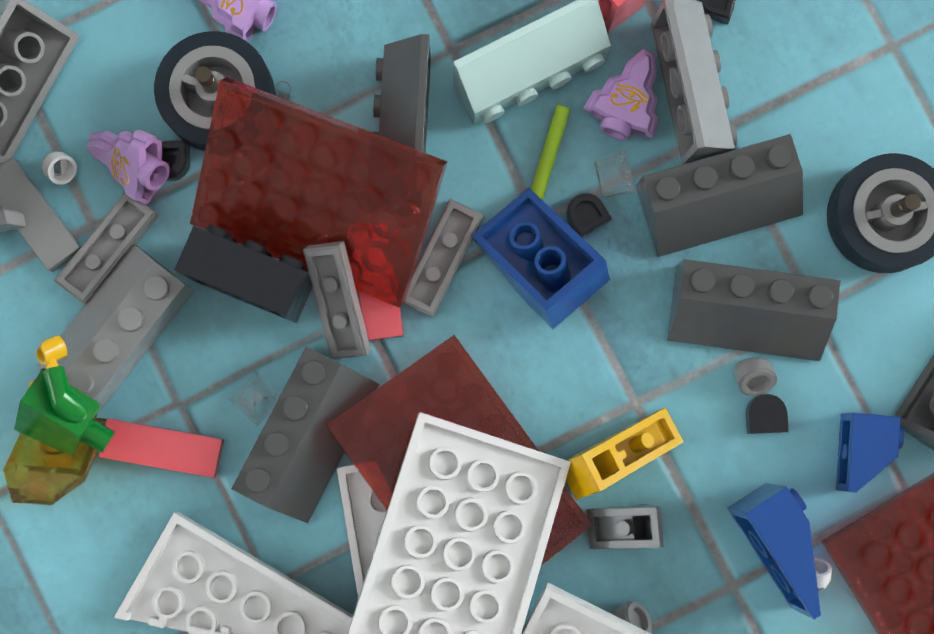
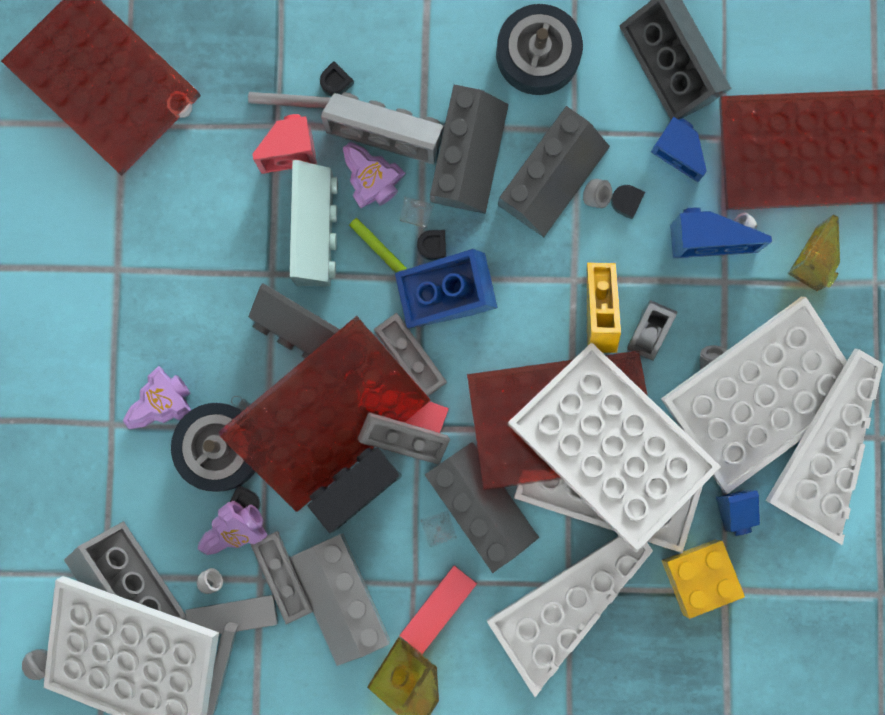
camera: 55 degrees left, 0 degrees up
green torso [14,336,115,455] -> none

